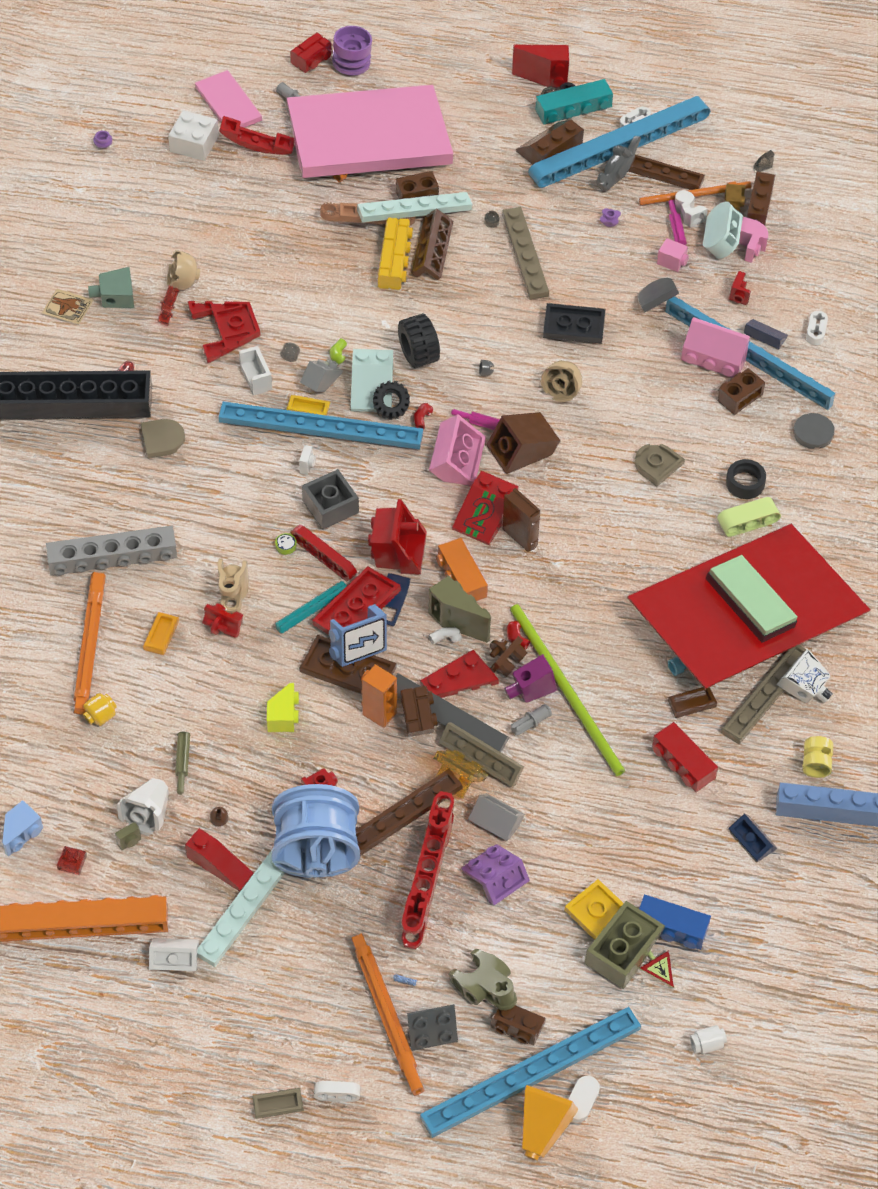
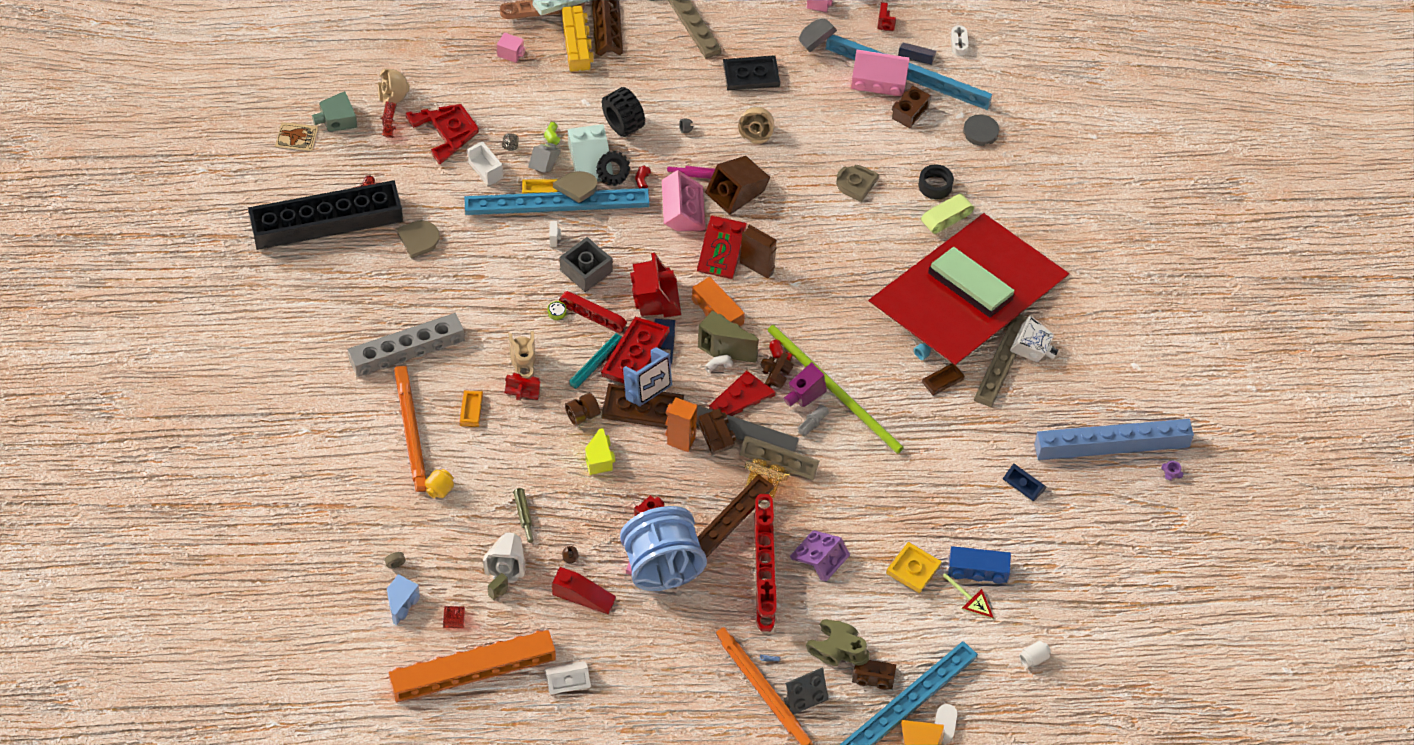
camera: 15 degrees left, 0 degrees up
light aqua plate [197,850,285,967] -> none
light grey brick [468,793,525,841] -> none
olive slope [584,901,665,989] -> none
red brick [652,722,718,792] -> none
light yellow wheel [802,736,833,778] -> none
none -> dark tan tile [384,552,406,569]
none -> bright pink brick [497,33,525,63]
none -> dark tan tile [553,171,597,203]
none -> reddish brown wheel [565,392,601,426]

